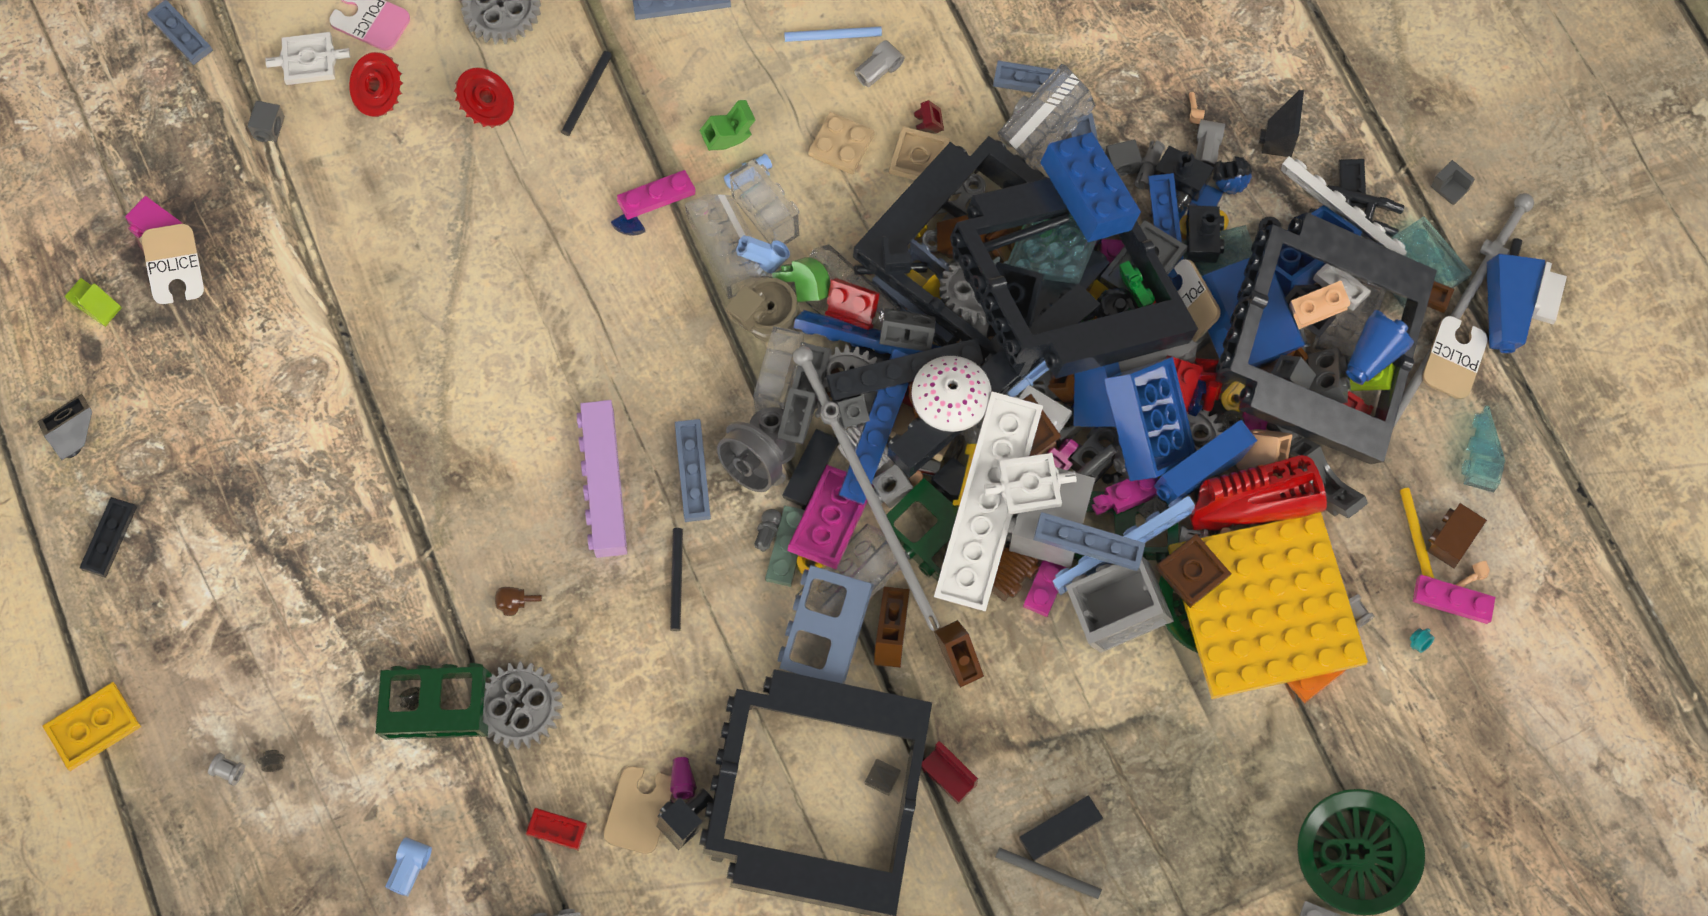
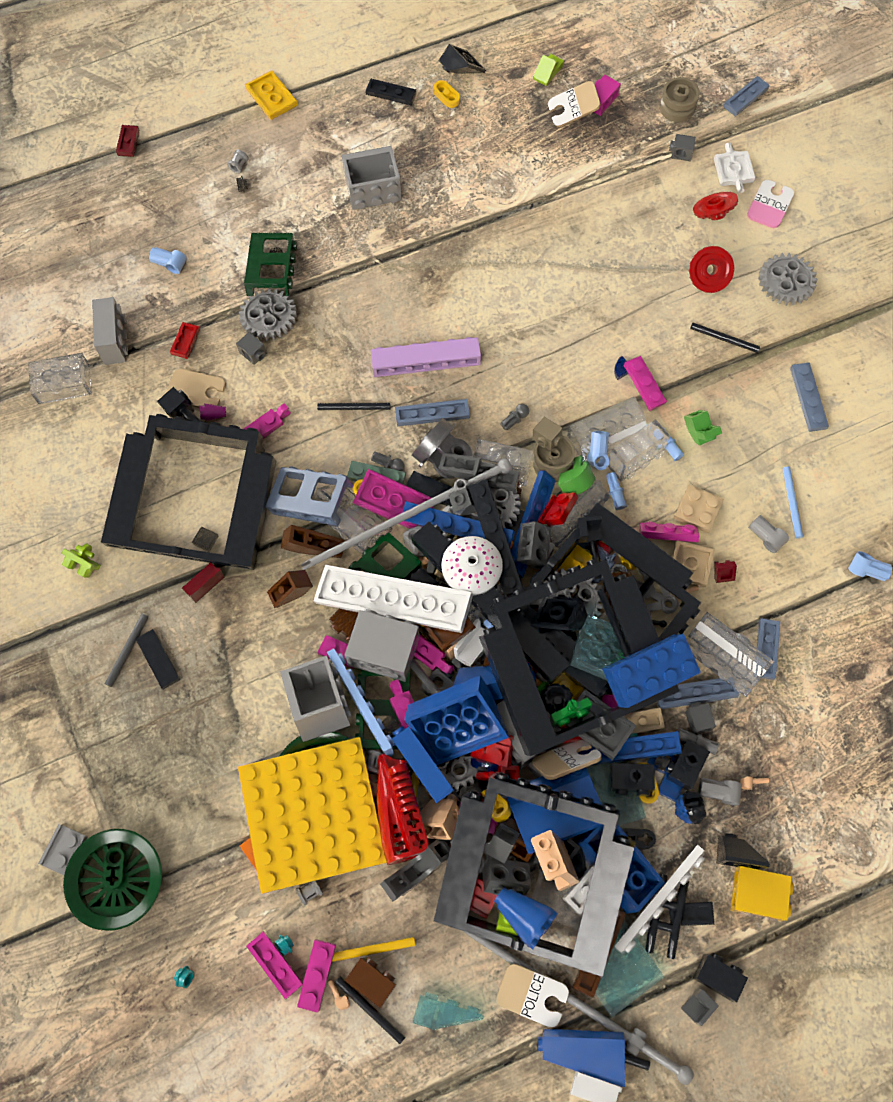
camera: 90 degrees right, 0 degrees up
reddish brown piece [495,587,542,616] -> none
white plate [984,453,1077,514] -> none
sand blue plate [1033,512,1145,571] -> none
reddish brown tile [1155,534,1232,608] -> none
none -> teal plate [174,966,194,988]
none -> dark grey brick [236,332,267,365]
none -> dark pink plate [244,403,291,440]
none -> dark pink plate [246,931,303,1000]
none -> black bar [335,976,406,1044]
none -> light grey container [341,146,402,210]
none -> yellow plate [433,80,460,108]
none -> dark grey axle [500,404,530,430]
none -> light blue axle [606,472,627,510]
none -> dark pink plate [639,522,700,542]
none -> dark tan wheel [660,77,700,122]
none -> black brick [693,953,748,1002]
none -> yellow panel [730,866,794,921]

